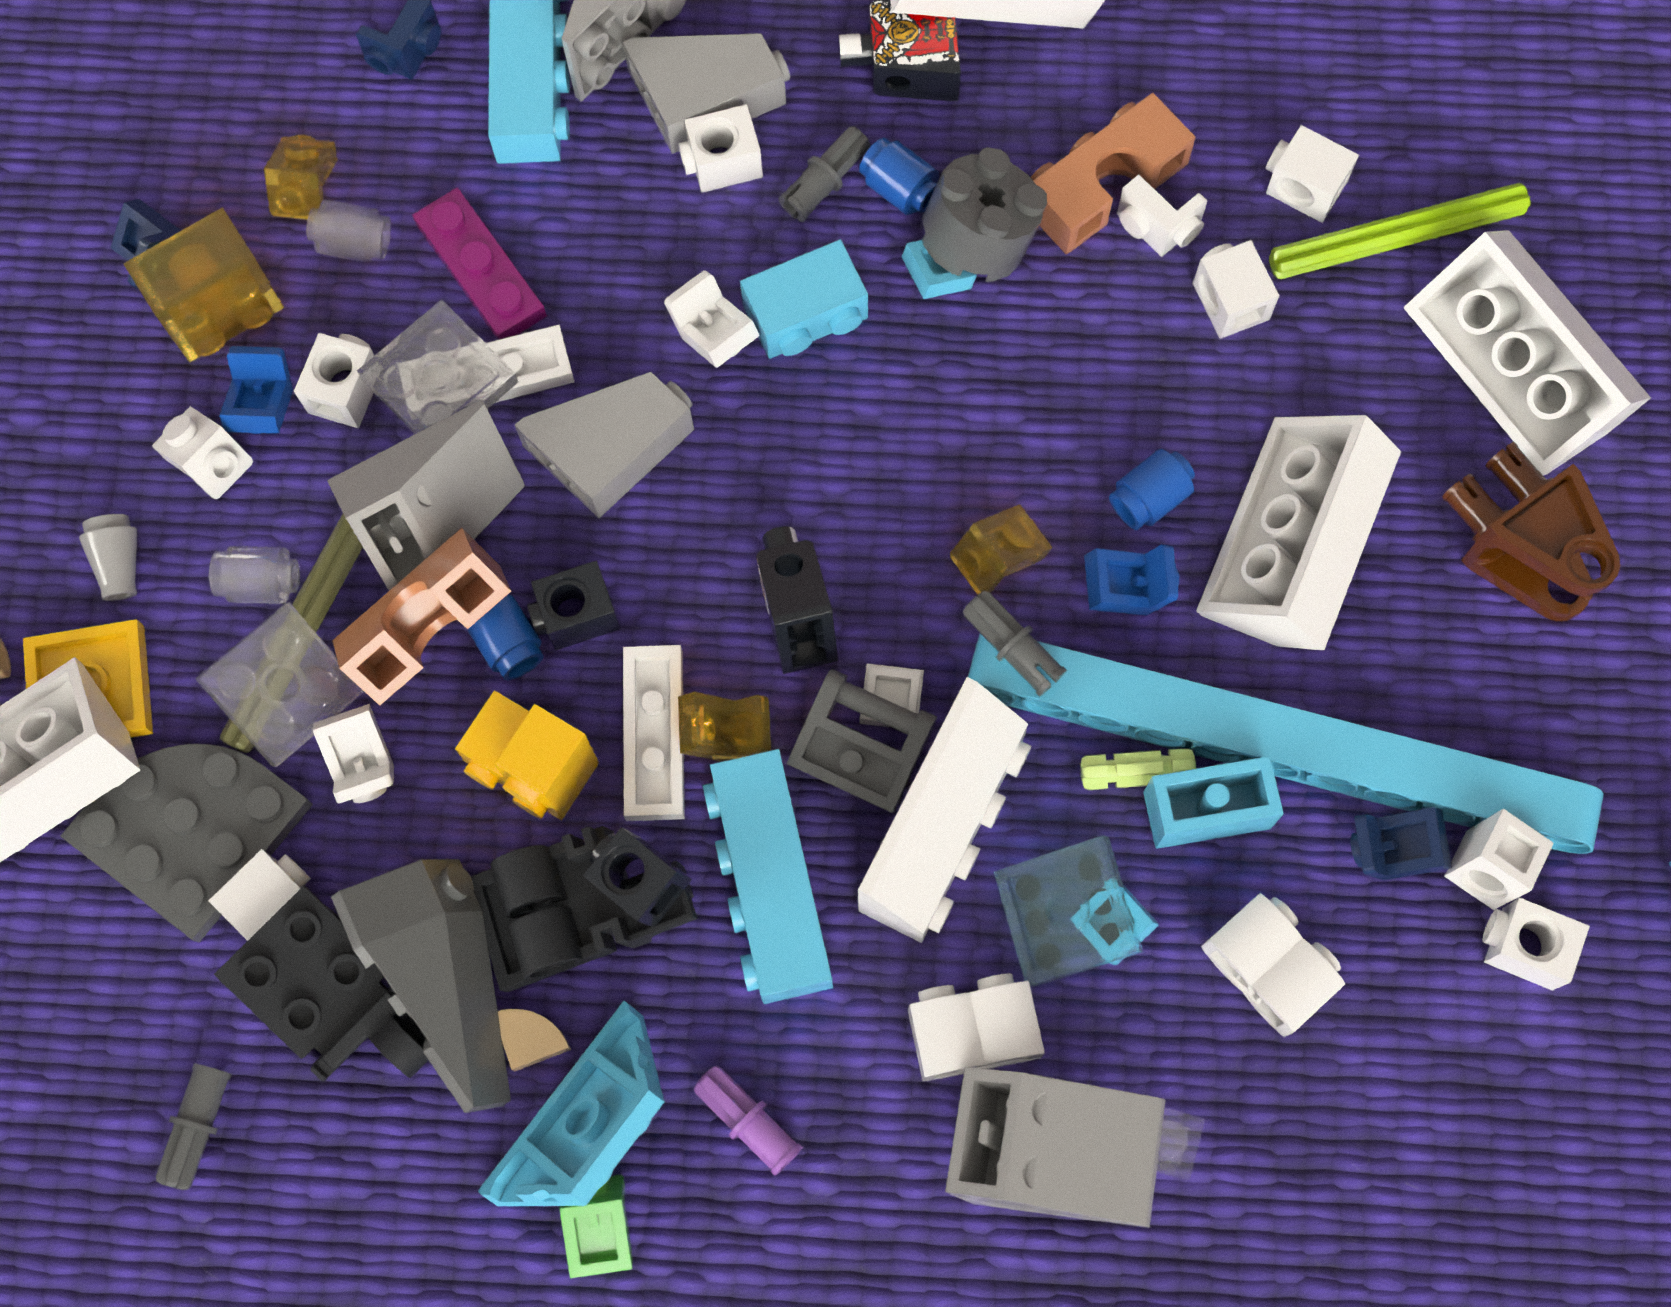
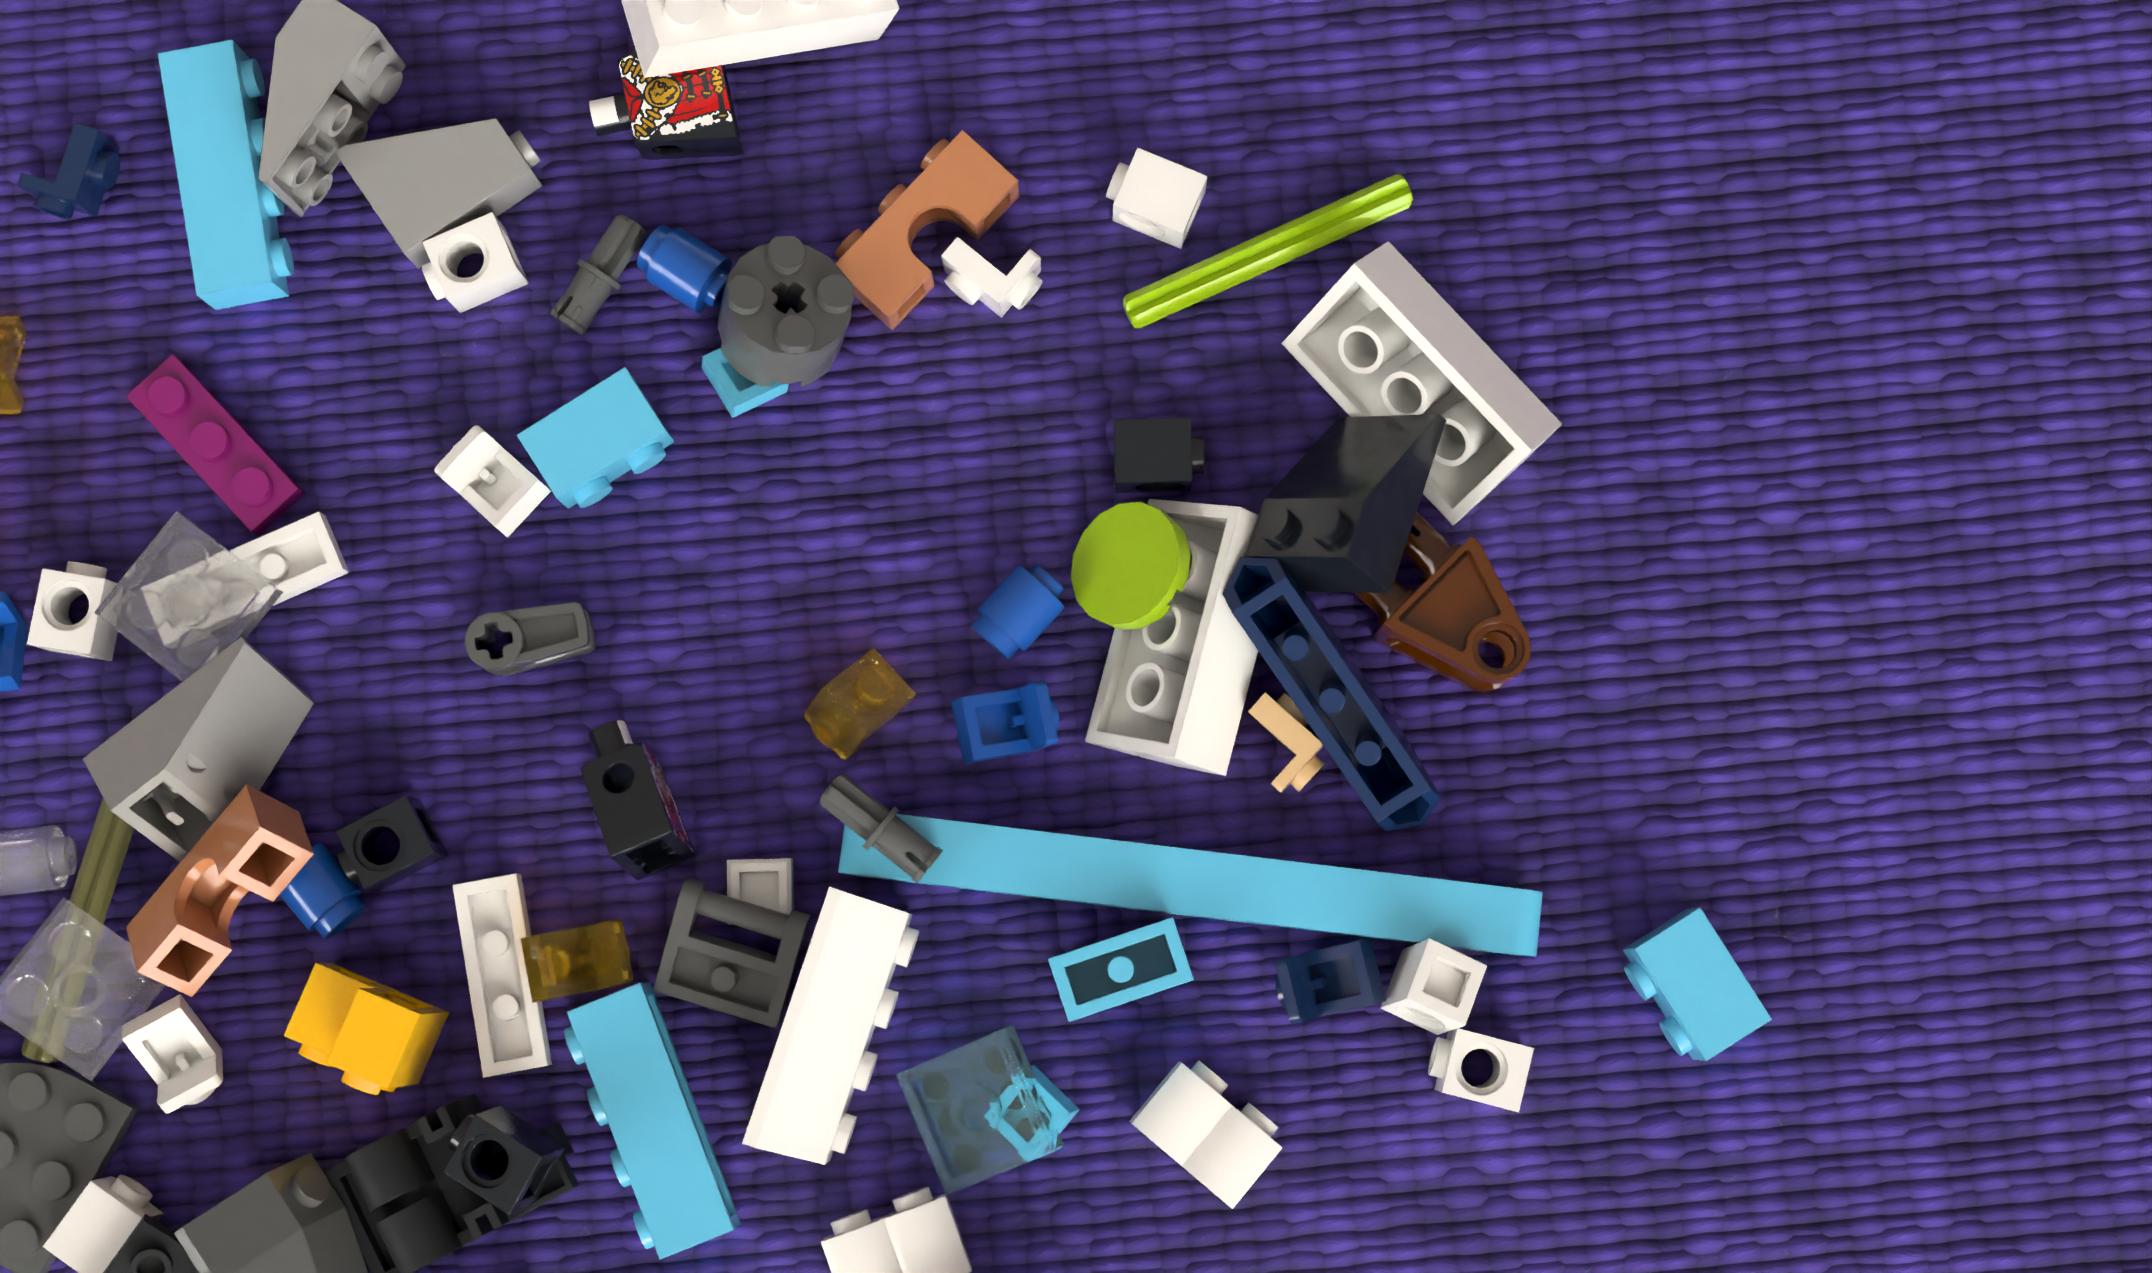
camera: 10 degrees left, 10 degrees up
clear brick [306,199,391,263] -> none
light grey slope [515,372,694,518] -> none
yellowish green axle [1080,748,1196,790] -> none
white brick [1193,240,1279,339] -> none
none -> dark grey piece [465,602,596,676]
none -> lime tile [1071,502,1191,630]
none -> black brick [1113,418,1204,493]
none -> dark blue brick [1223,557,1441,832]
none -> black slope [1245,414,1446,593]
none -> tan bracket [1248,692,1325,793]

